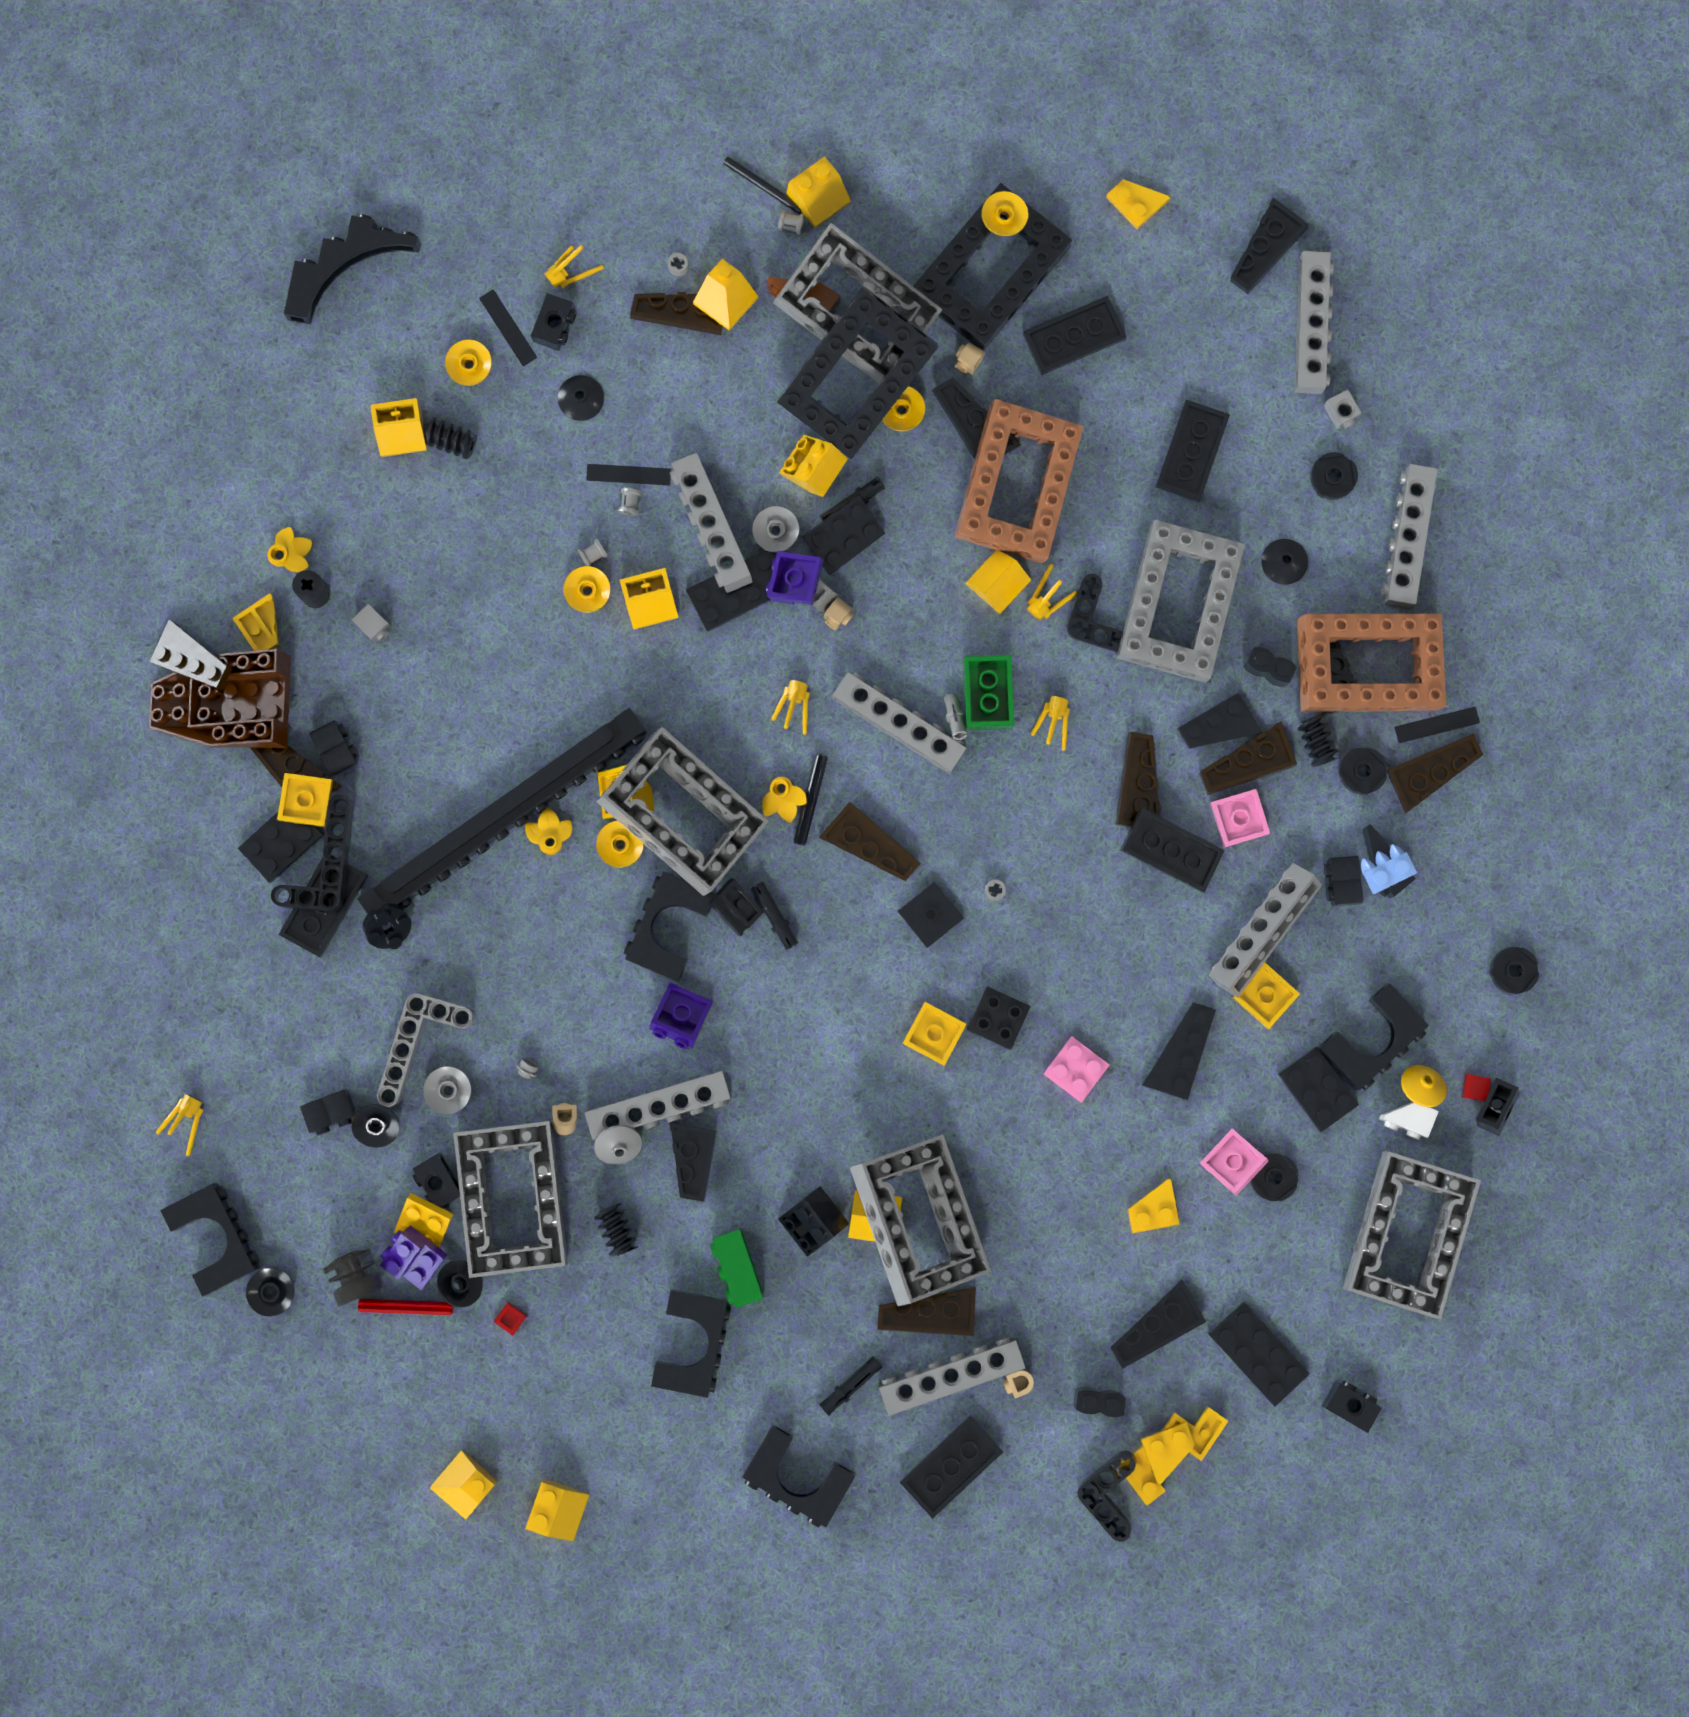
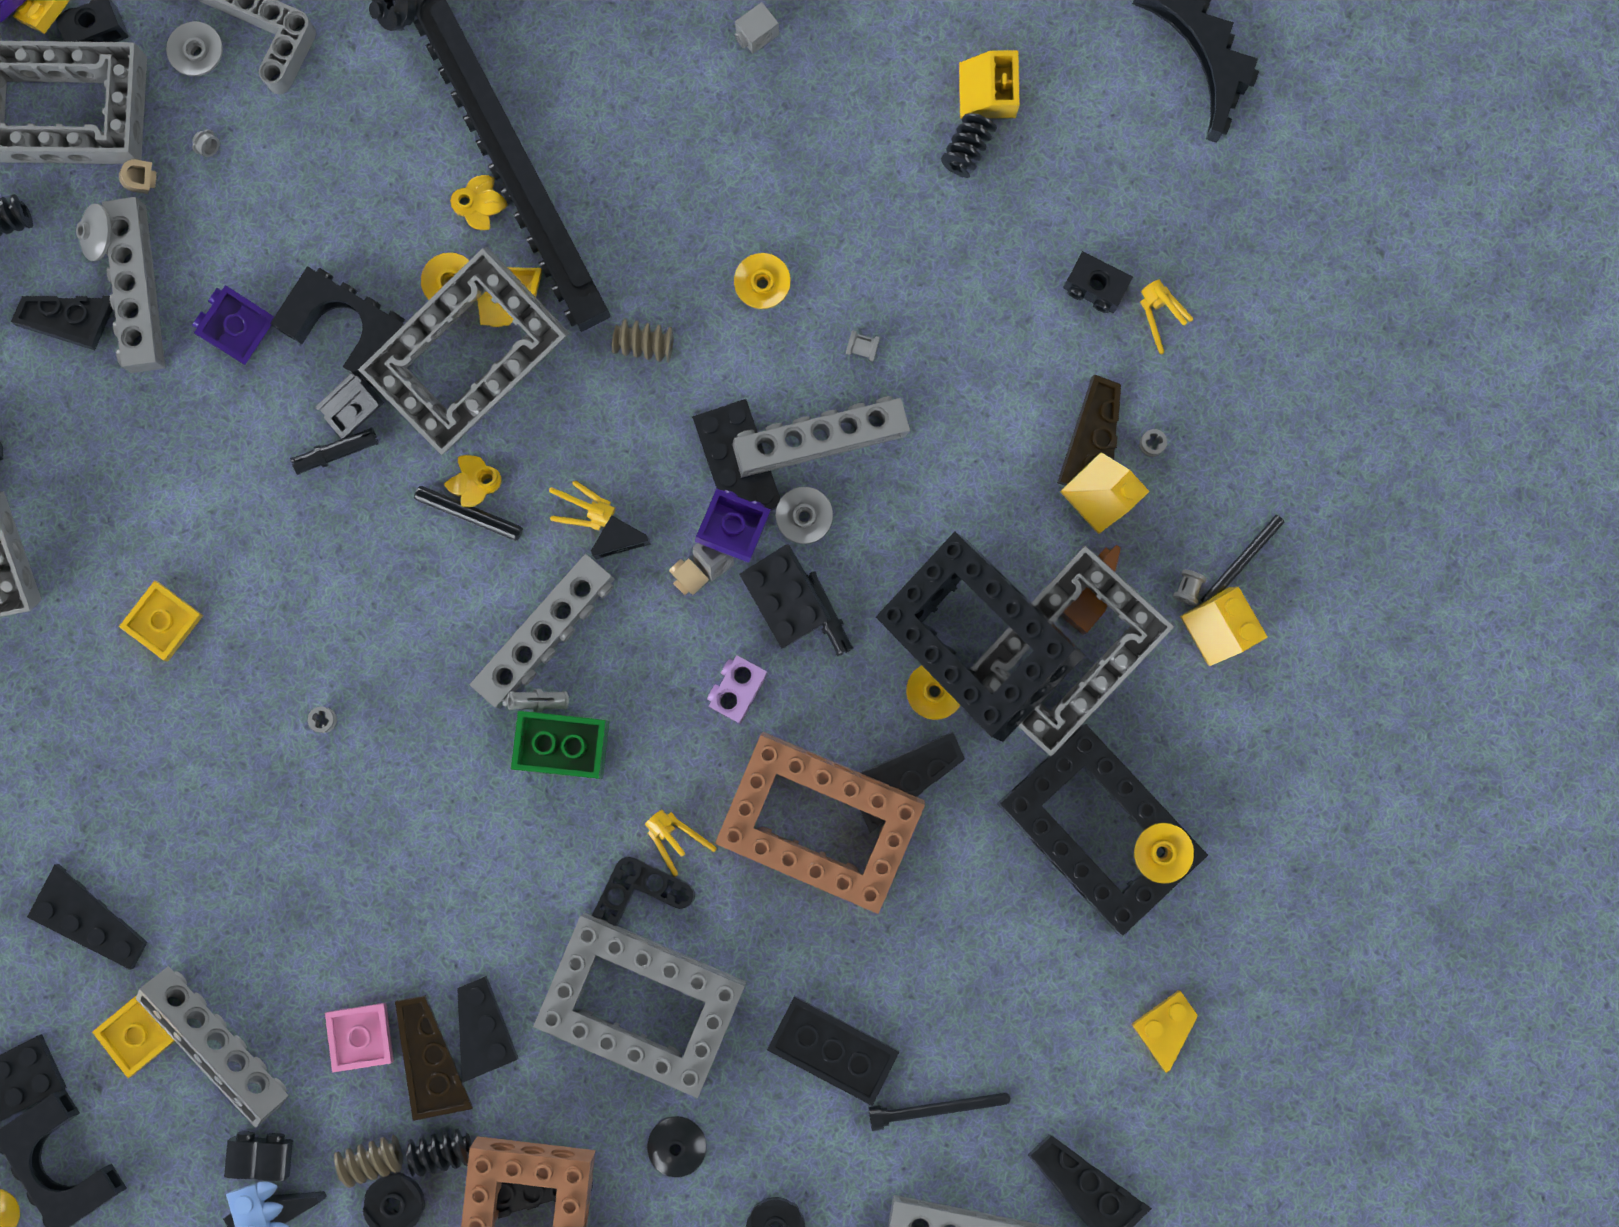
camera: 105 degrees right, 0 degrees up
yellow dish [445,340,492,386] -> none
black sticker [479,290,537,366] -> none
black dish [558,375,604,421] -> none
light grey bush [577,538,608,566] -> none
black sticker [586,464,671,485] -> none
yellow slope [620,568,679,630] -> none
yellow slope [779,435,848,497] -> none
dark brown wing [819,802,921,881] -> none
black plate [897,882,964,948] -> none
tan plate [955,342,985,375] -> none
yellow slope [965,550,1031,614] -> none
black brick [967,986,1031,1050] -> none
black plate [1023,296,1126,376] -> none
yellow plant [1031,696,1070,751] -> none
bright pink plate [1043,1036,1110,1103] -> none
dark brown wing [1115,732,1161,827] -> none
black plate [1120,808,1225,893] -> none
black brick [1243,647,1297,687] -> none
none -> dark tan piece [334,1134,403,1188]
none -> black slope [591,515,651,559]
none -> dark tan piece [612,318,674,363]
none -> lavender brick [707,655,768,724]
none -> black piece [868,1093,1011,1131]

